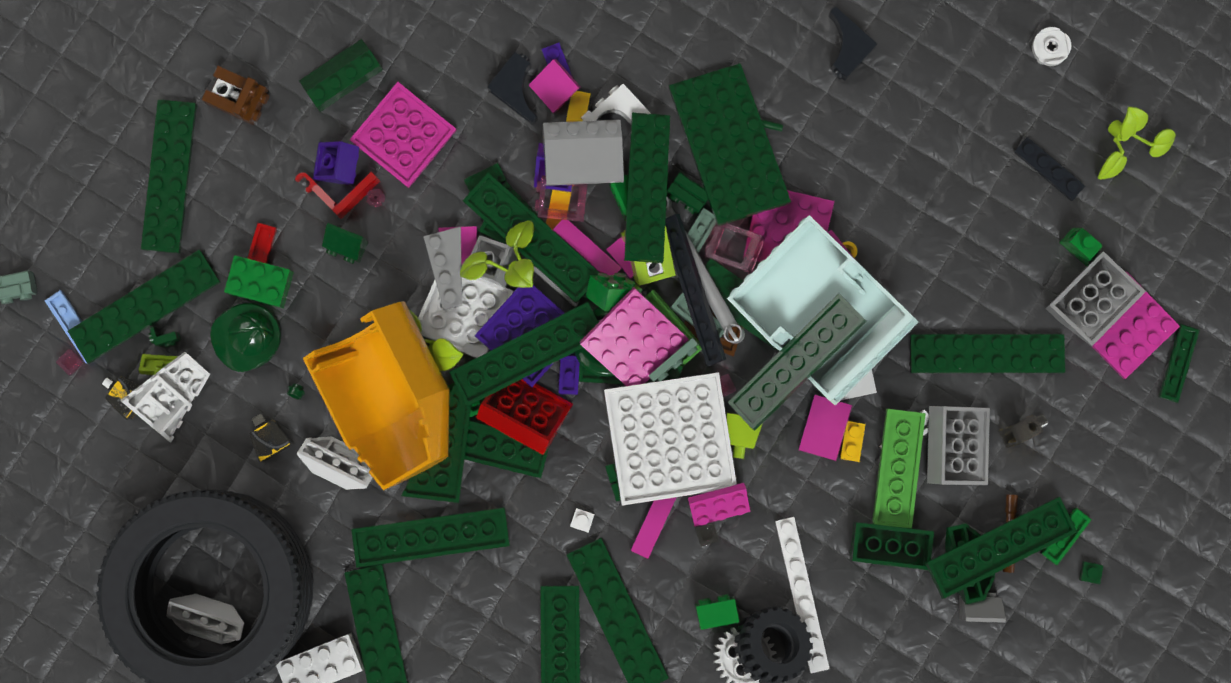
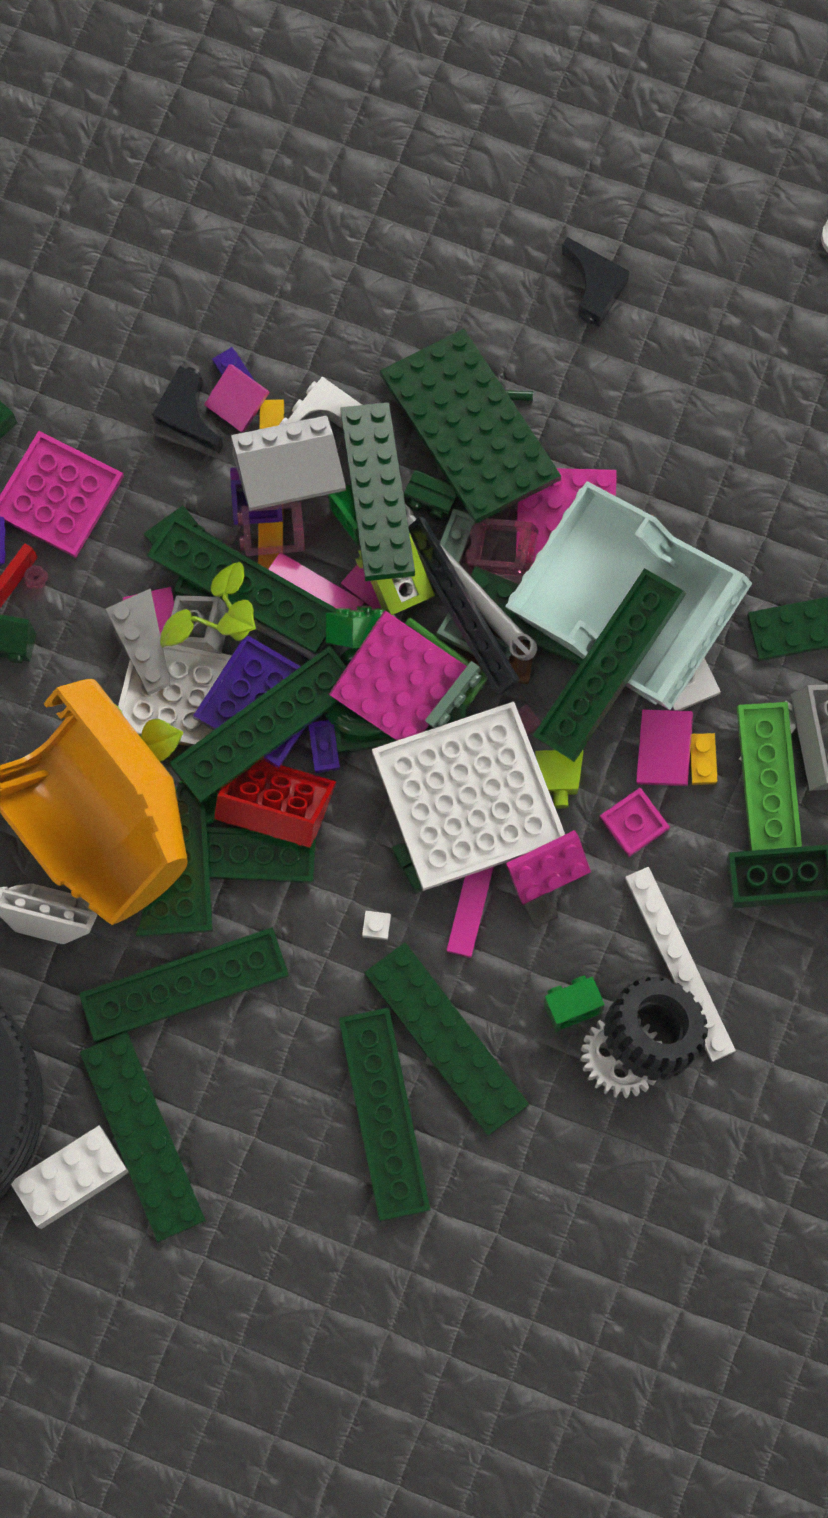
camera: 10 degrees left, 10 degrees down
none -> dark pink tile [599,788,670,857]

